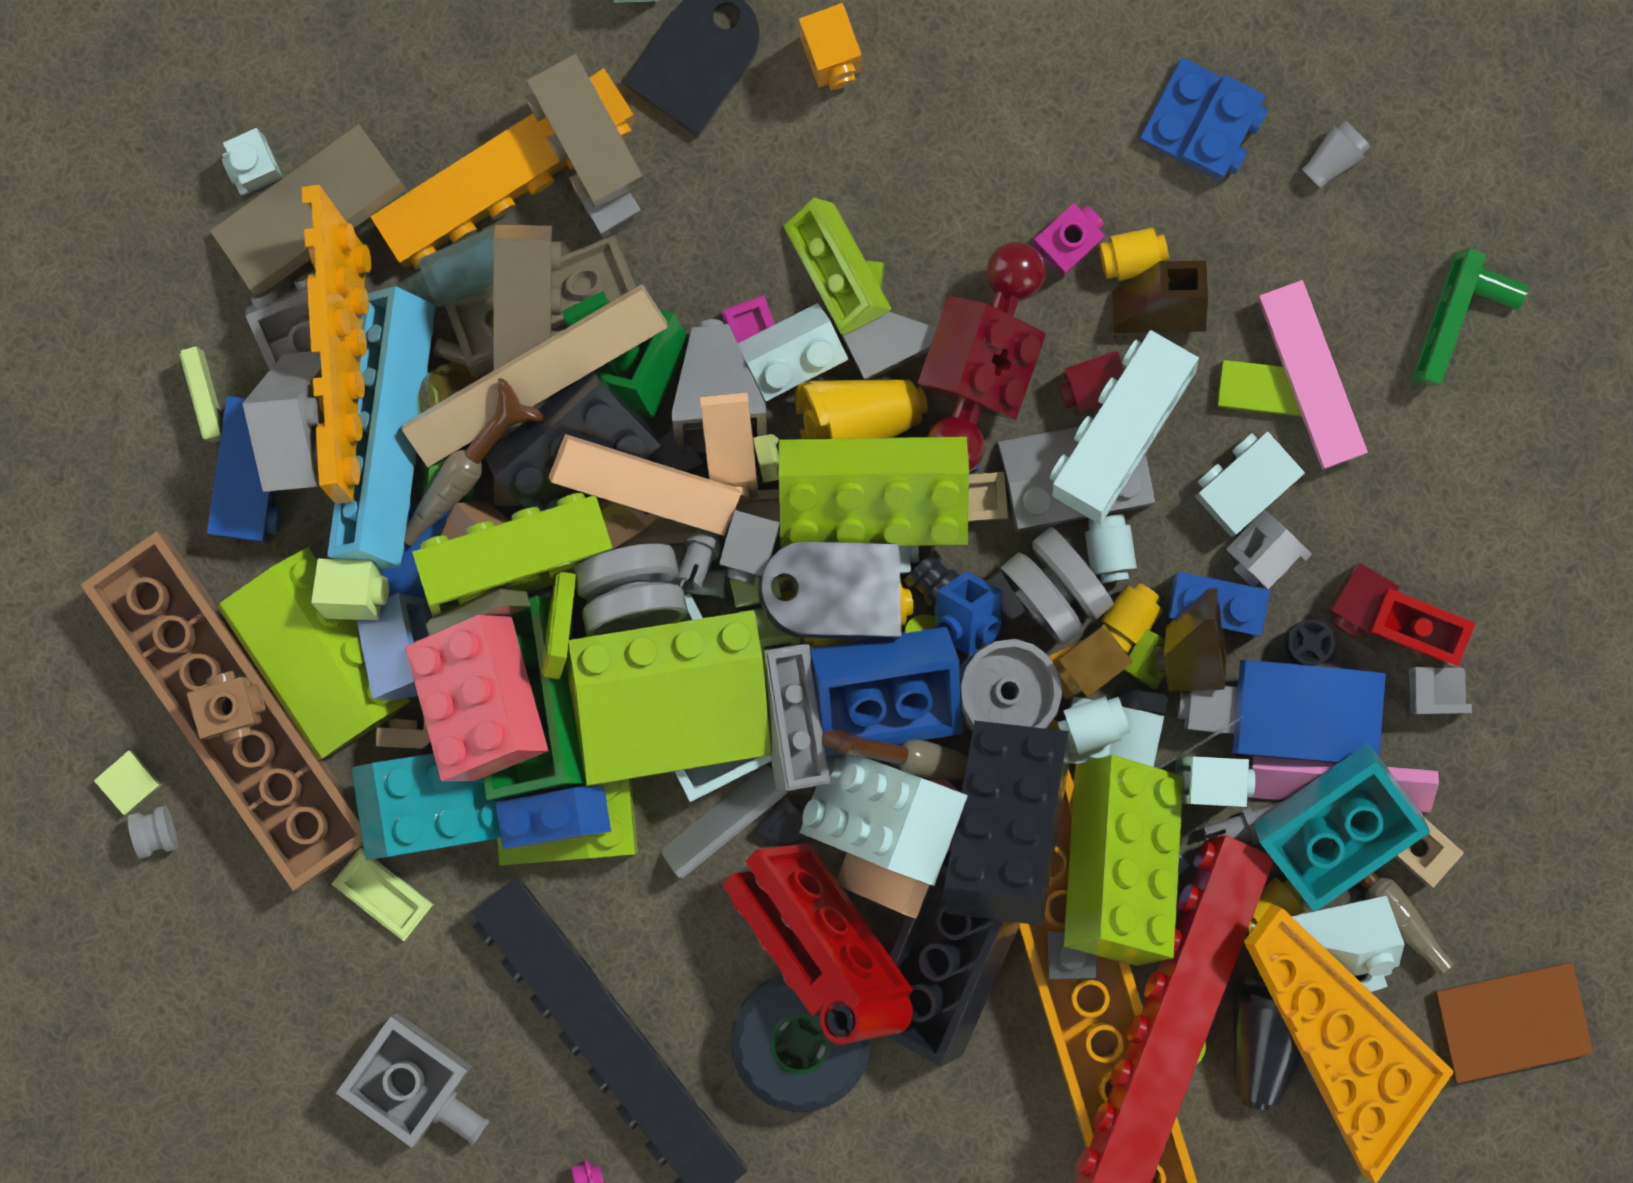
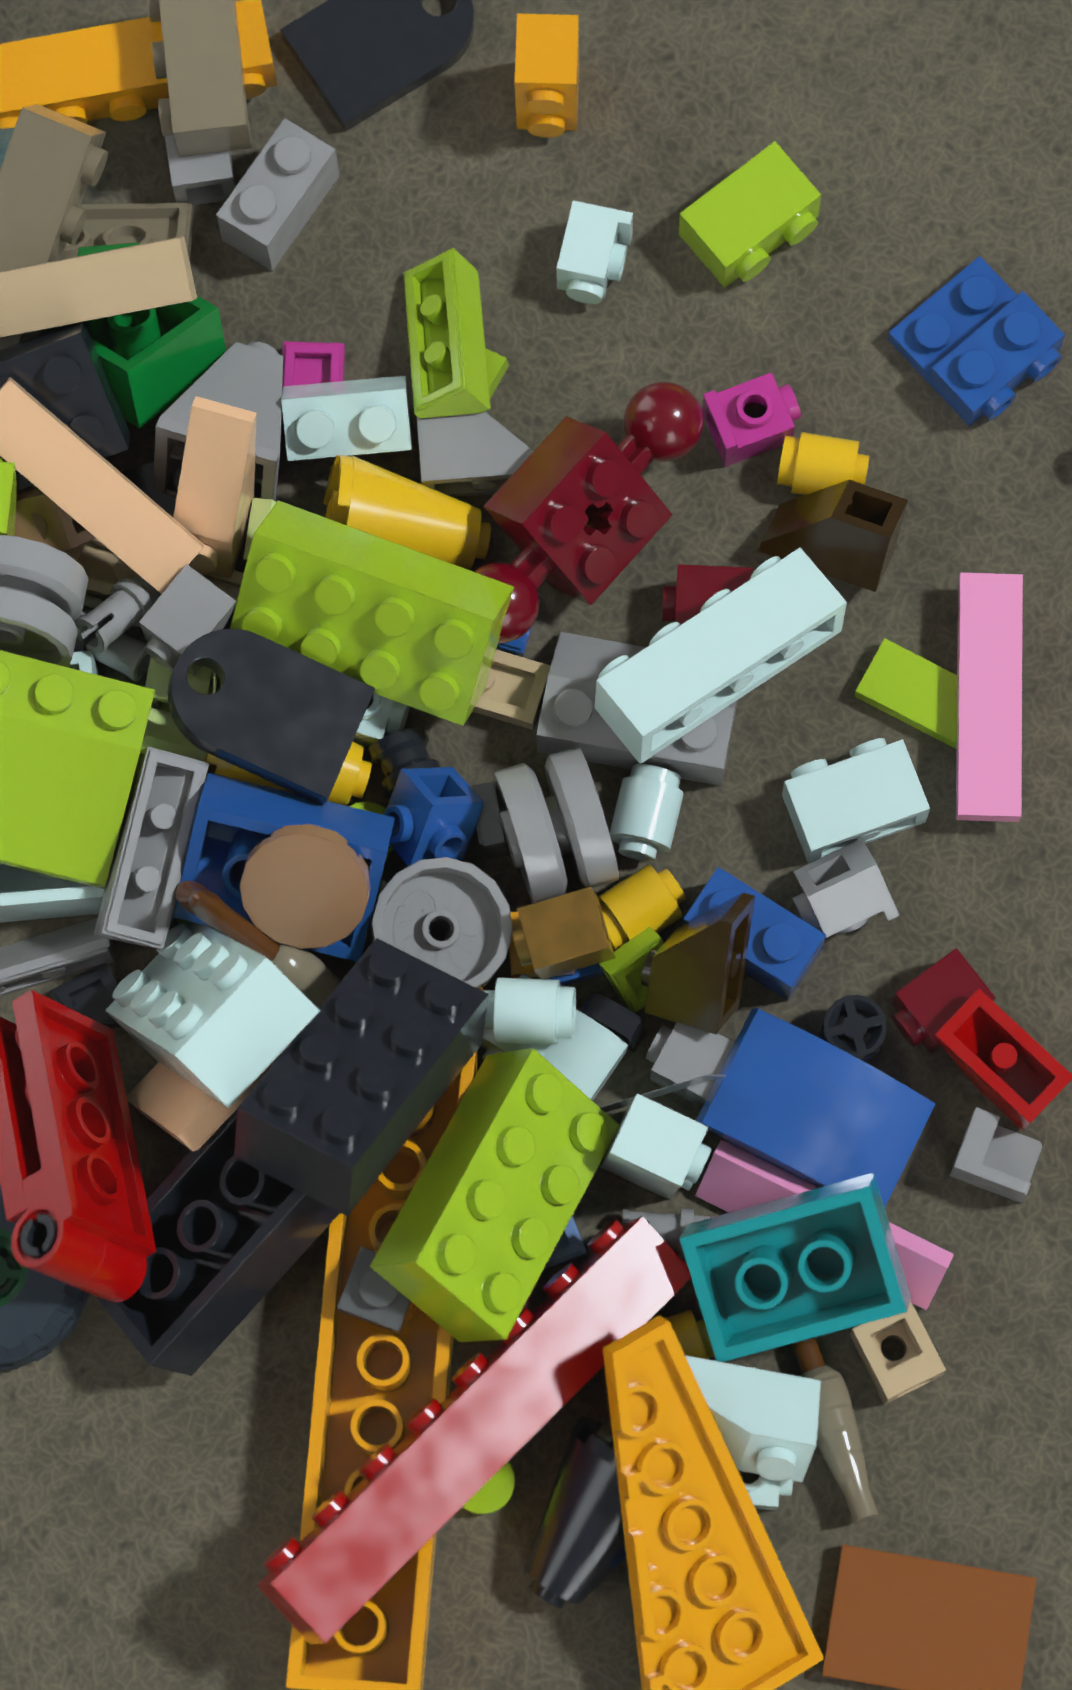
camera: 20 degrees right, 10 degrees down
none -> light grey brick [216,118,340,271]
none -> medium nougat tile [240,824,371,949]
none -> light aqua brick [557,200,633,304]
none -> lime brick [679,141,822,288]

